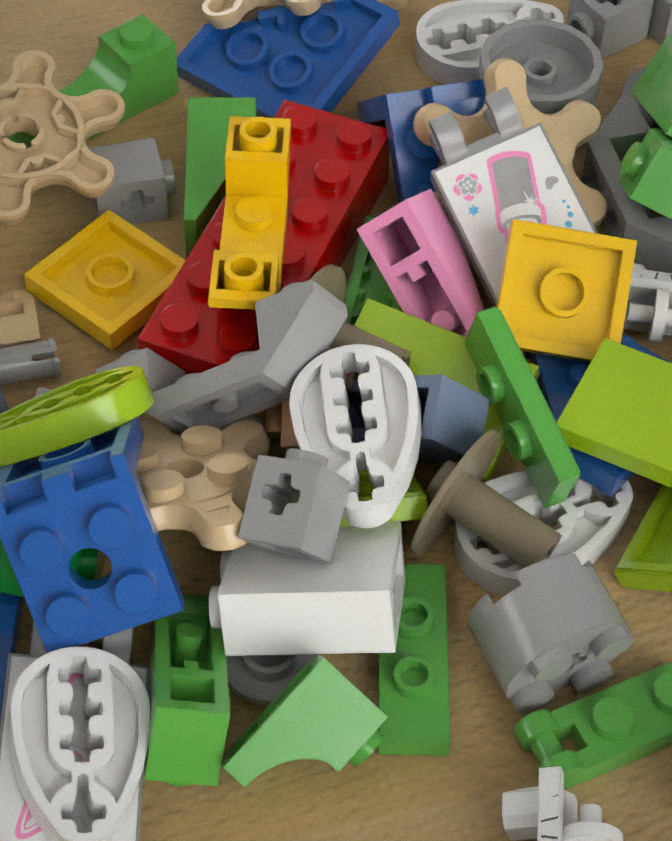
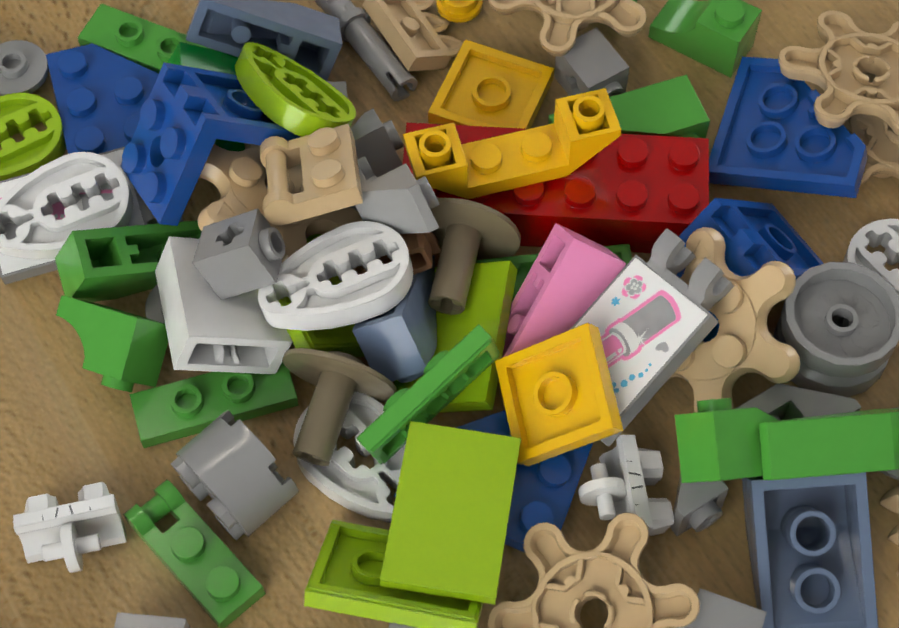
camera: 75 degrees right, 10 degrees up
none -> tan plate [260,124,363,226]

